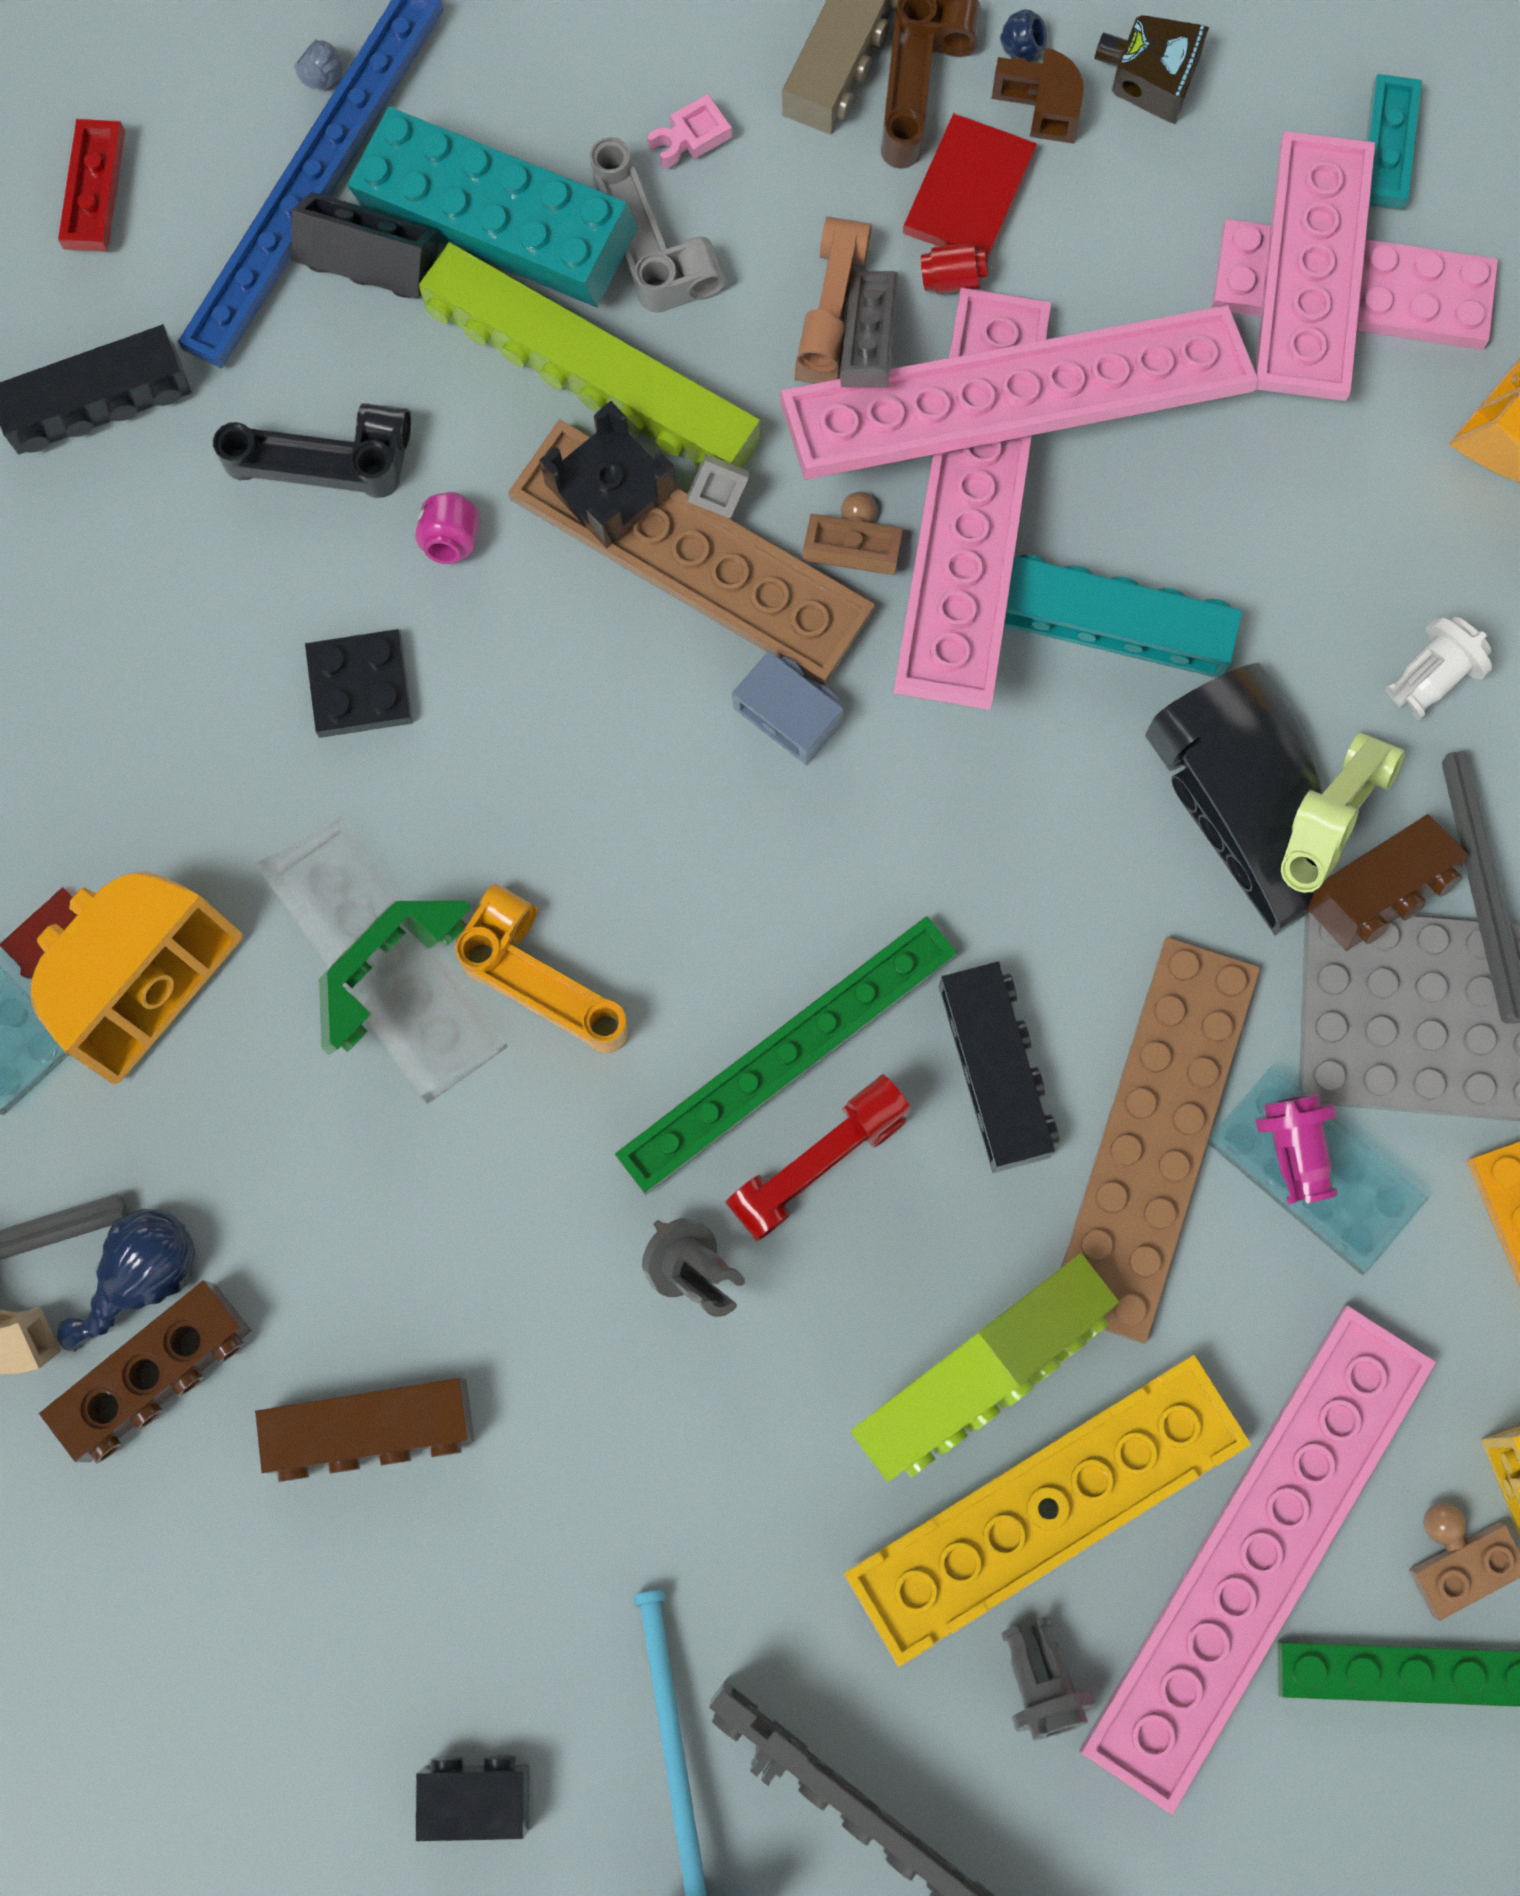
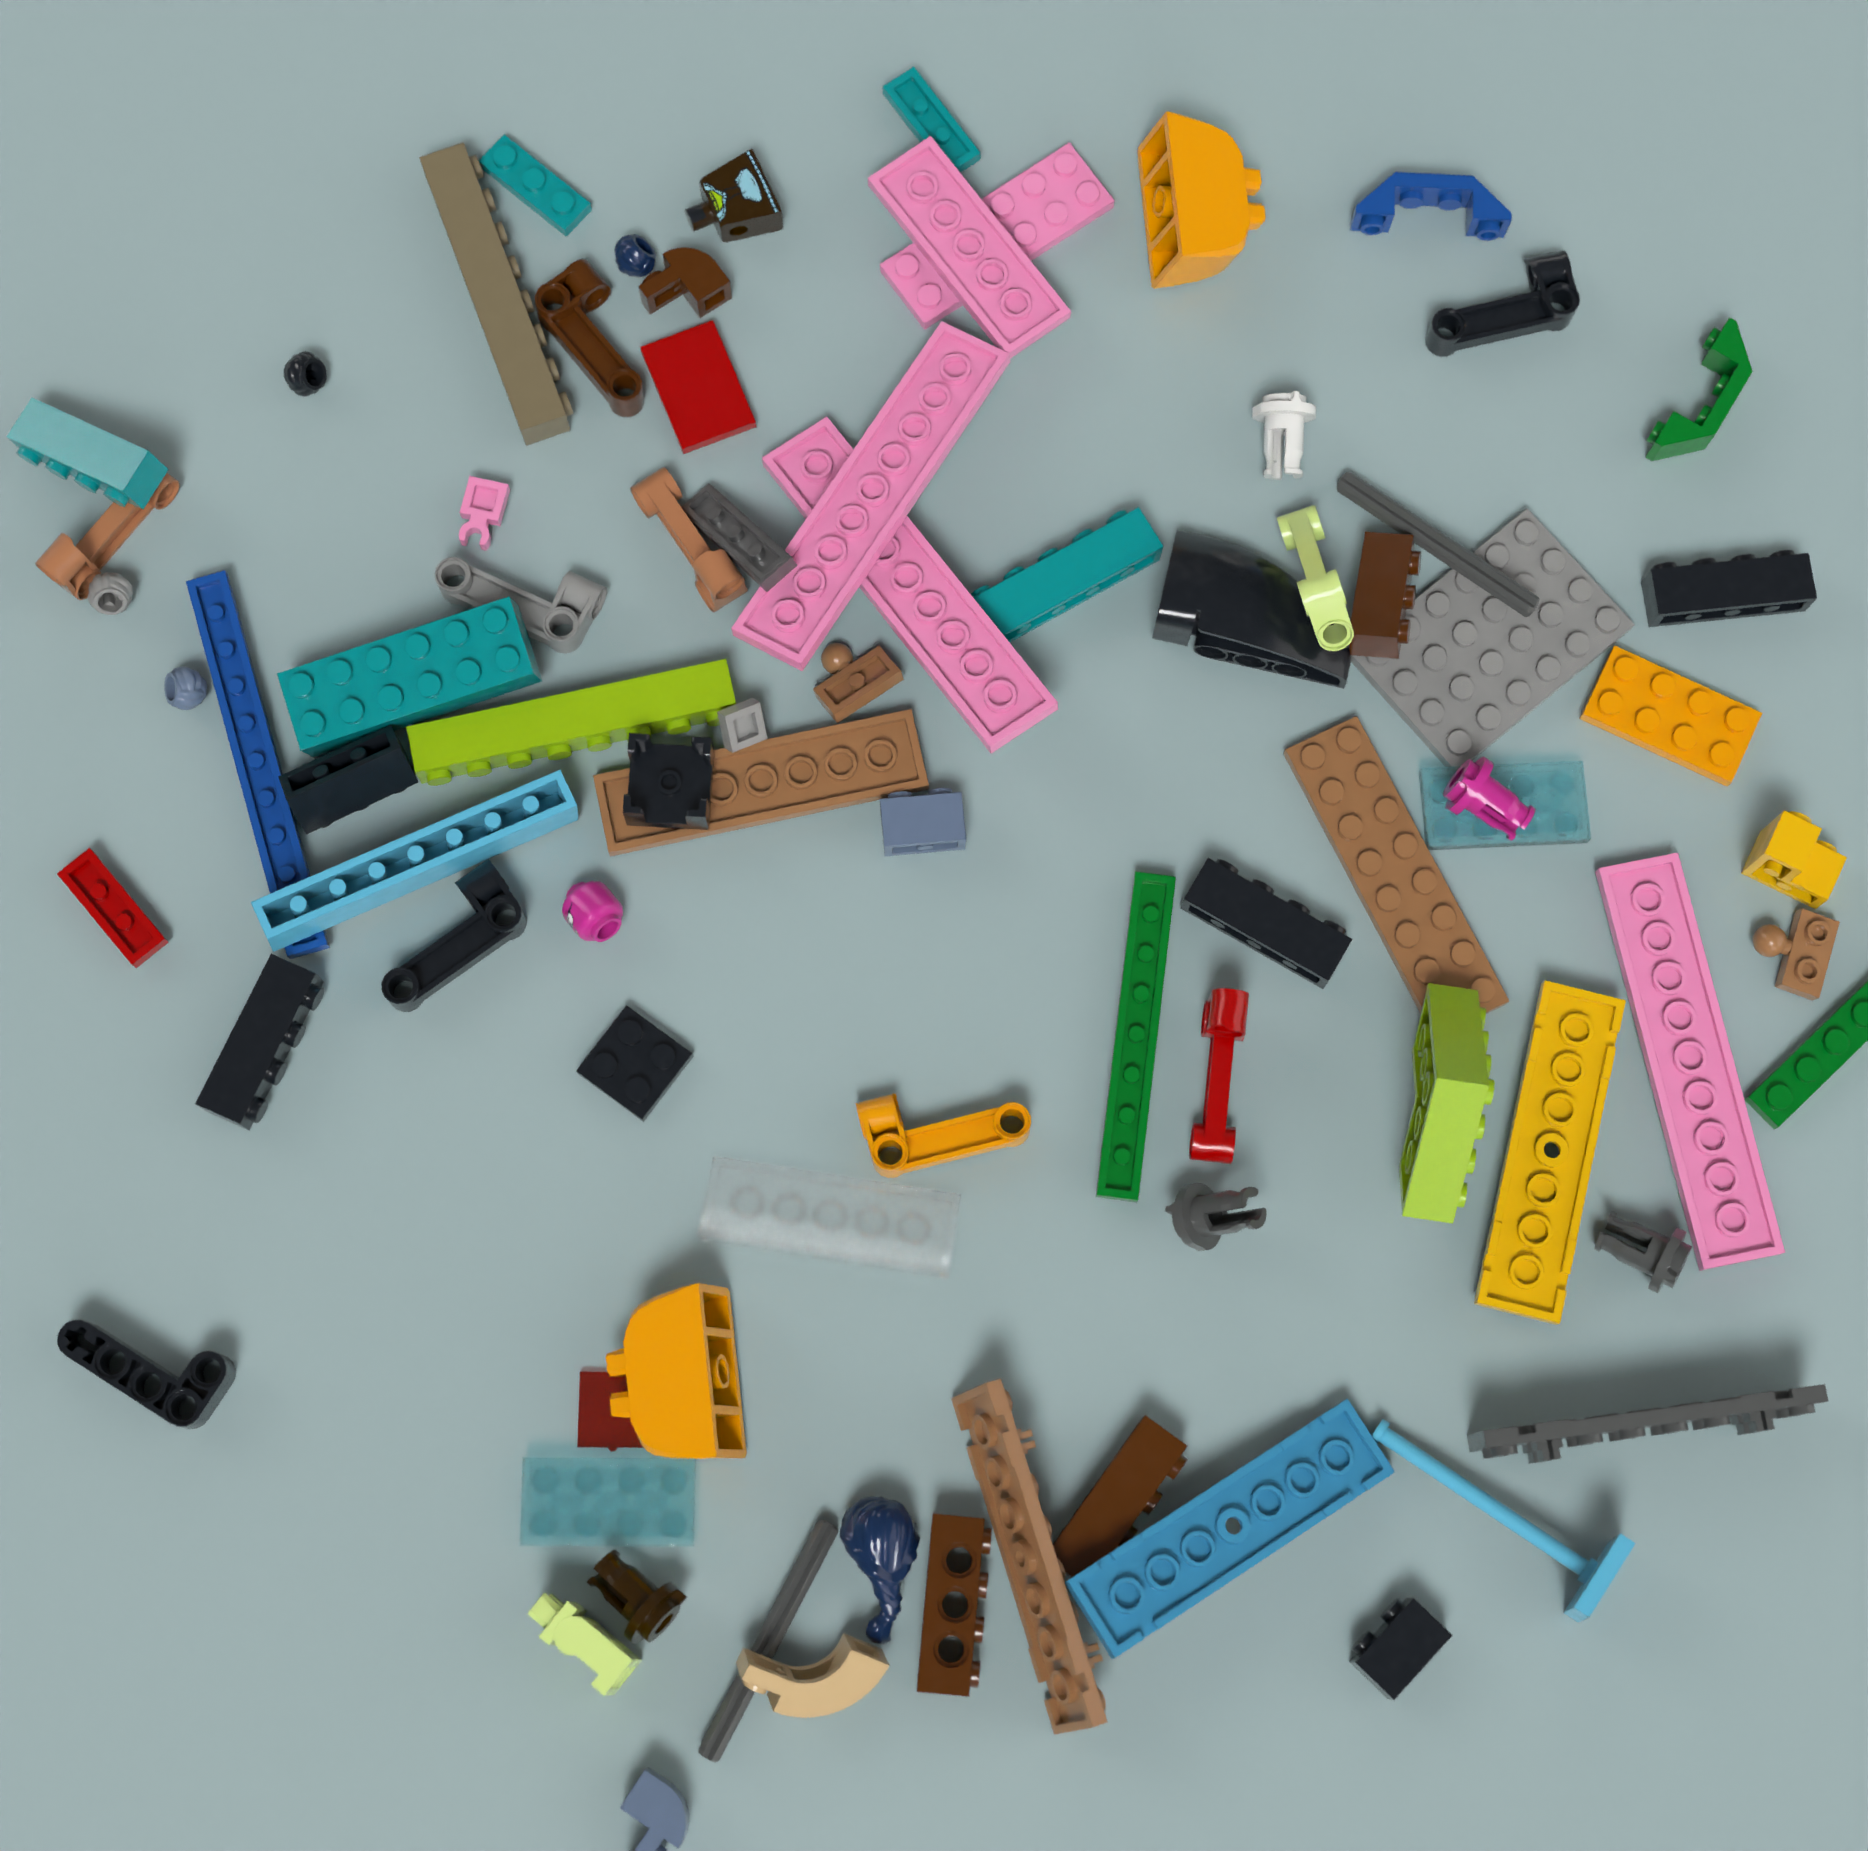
camera: 50 degrees left, 0 degrees up
green slope [319,900,472,1055] -> none
red brick [920,241,989,295] -> none
none -> medium azure brick [251,770,578,952]
none -> medium nougat piece [951,1378,1108,1735]
none -> dark azure piece [1064,1398,1395,1659]

